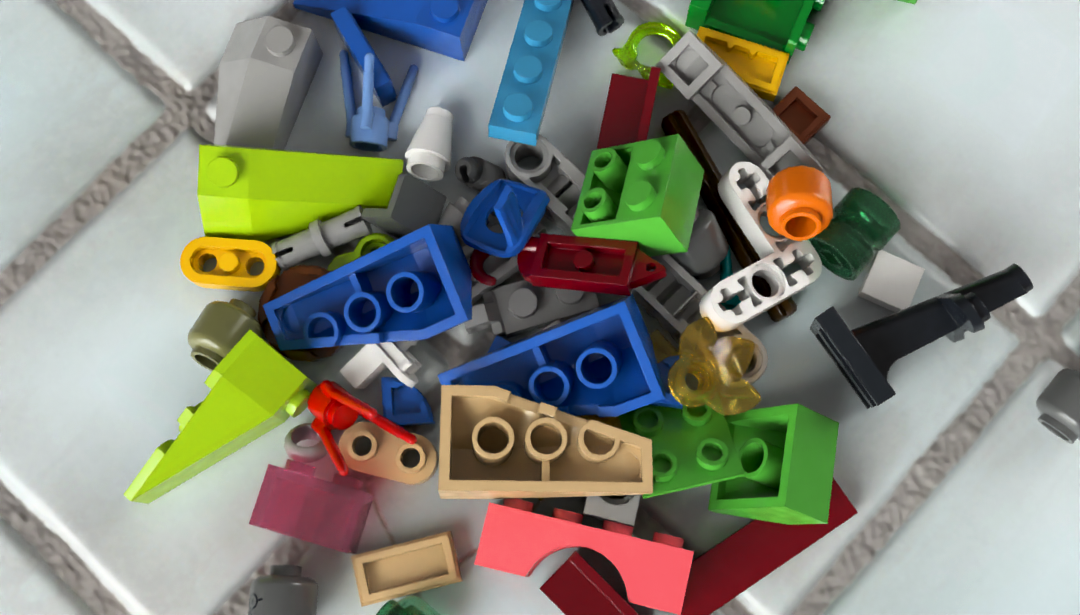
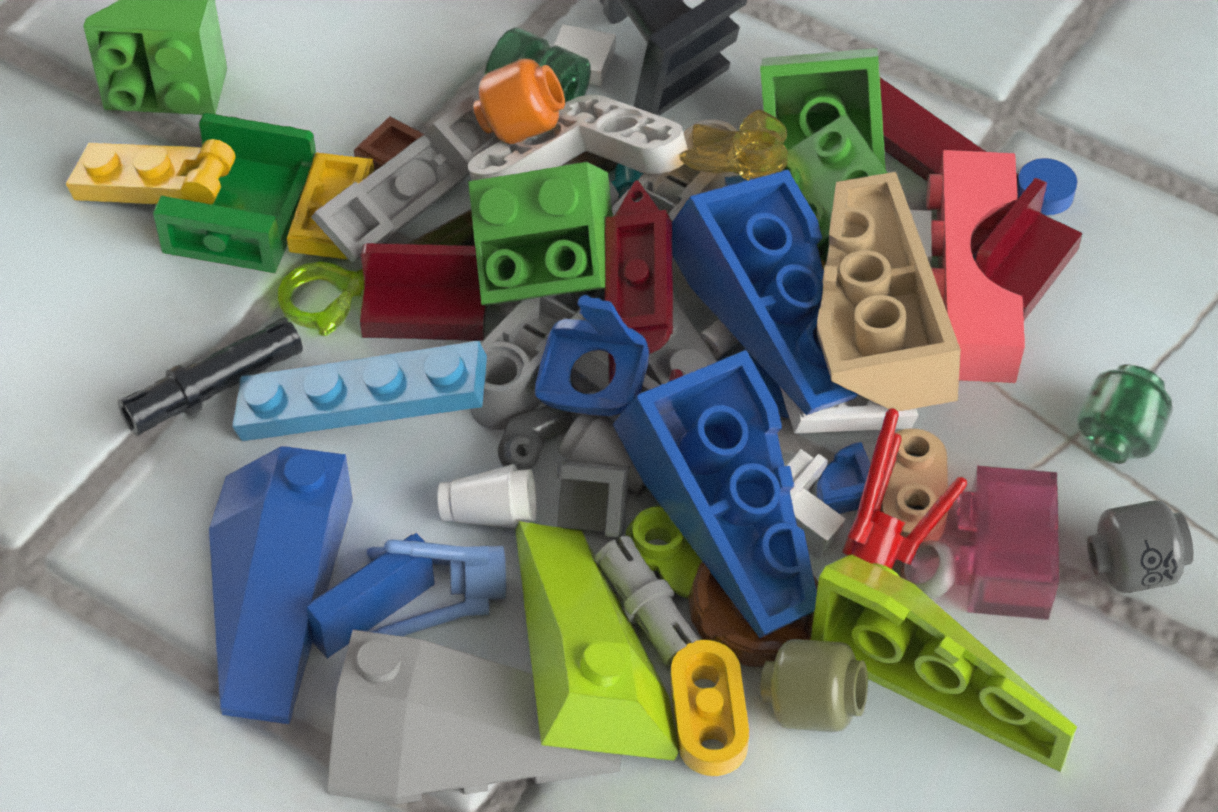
camera: 105 degrees left, 25 degrees down
tan tile [351,531,463,607] -> none

